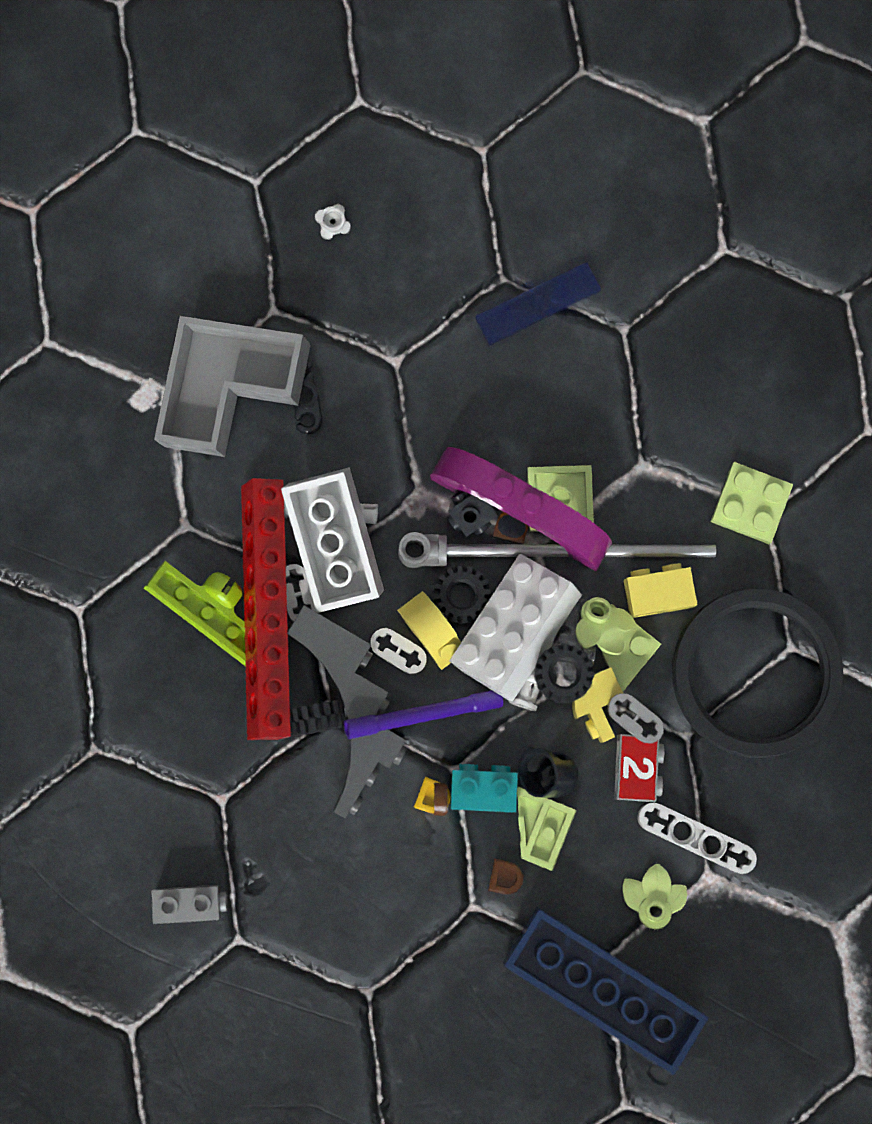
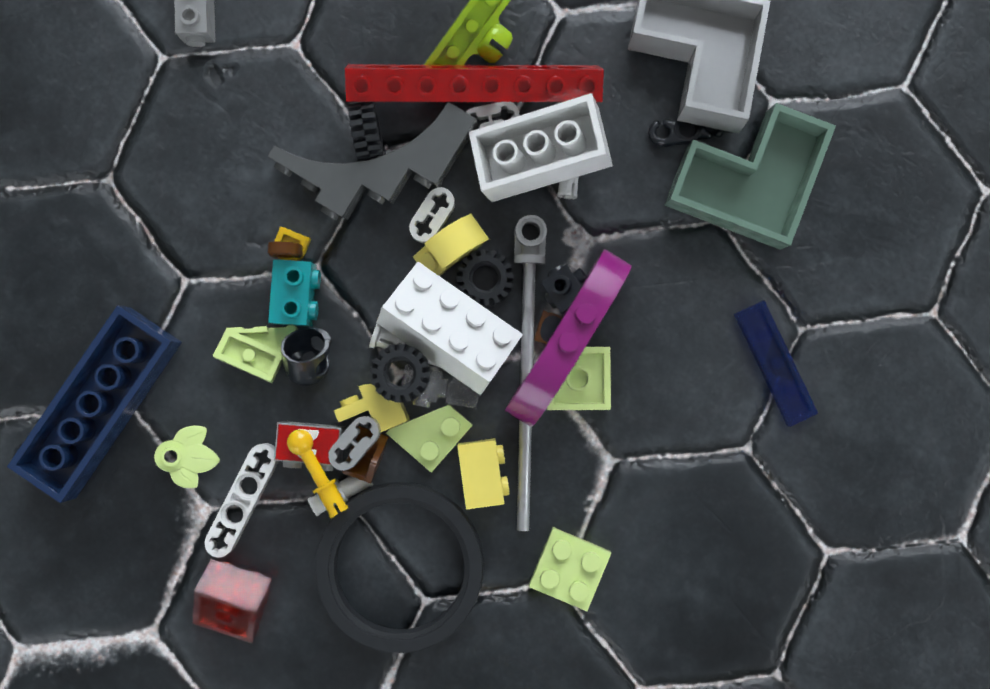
camera: 90 degrees right, 5 degrees up
white plate [315,204,350,239] -> none
dark purple piece [344,690,503,739] -> none
reddish brown tile [488,858,523,894] -> none
yellowish green plate [576,597,637,655] -> none
none -> slope [193,559,271,643]
none -> yellow pin [287,429,349,518]
none -> white pin [308,476,373,516]
none -> reddish brown panel [342,426,388,484]
none -> sand green piece [664,103,836,250]

